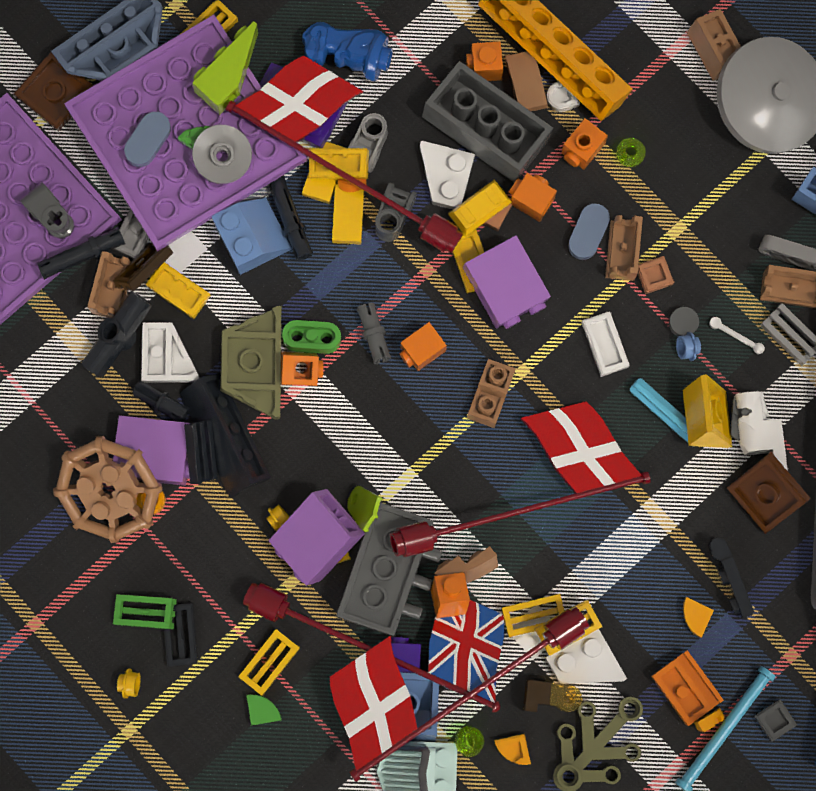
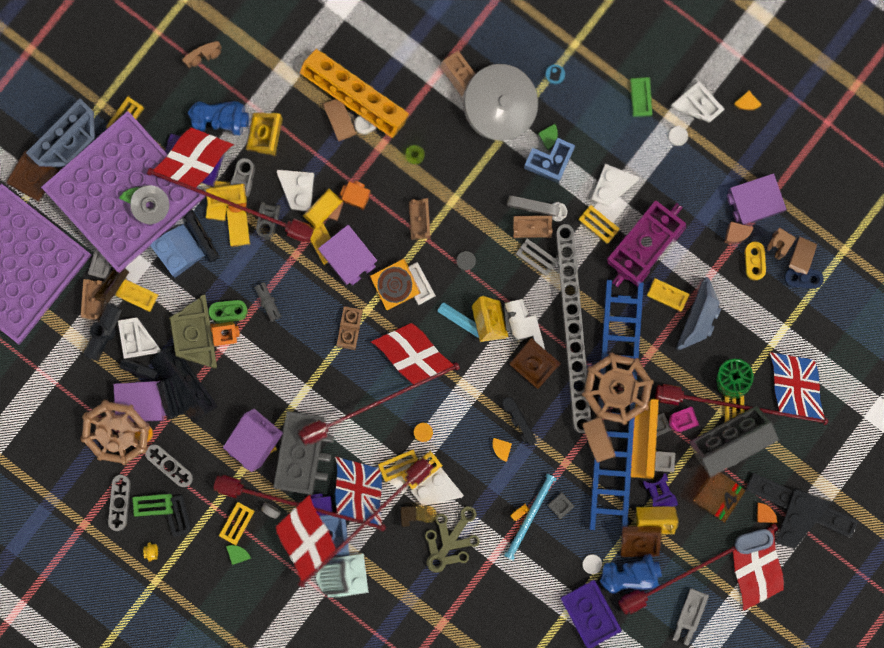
camera: 10 degrees left, 5 degrees up
dark grey piece [20,182,75,239] -> none
black pin [36,227,126,280] -> none
sand blue tile [124,112,171,167] -> none
lime slope [192,21,258,115] -> none
yellow plate [266,505,289,531] -> none
lime piece [347,486,383,532] -> none
orange brick [399,322,447,371] -> none
dark grey brick [422,61,553,183] -> none
orange brick [431,572,470,619] -> none
medium nougat slope [435,546,498,583] -> none
clear neon green plate [455,726,484,757] -> none
orange brick [466,41,503,81] -> none
light orange tile [494,734,531,765] -> none
orange brick [561,118,608,170] -> none
sand blue tile [568,203,610,260] -> none
nougat tile [638,256,674,294] -> none
orange plate [651,650,724,726] -> none
medium blue plate [676,332,701,361] -> none
white hinge [709,317,765,354] -> none
none -> light grey beam [108,475,131,531]
none -> light grey beam [146,445,193,487]
none -> yellow slope [246,113,282,156]
none -> light grey tile [261,502,281,519]
none -> tile [370,259,421,310]
none -> light orange tile [414,423,433,442]

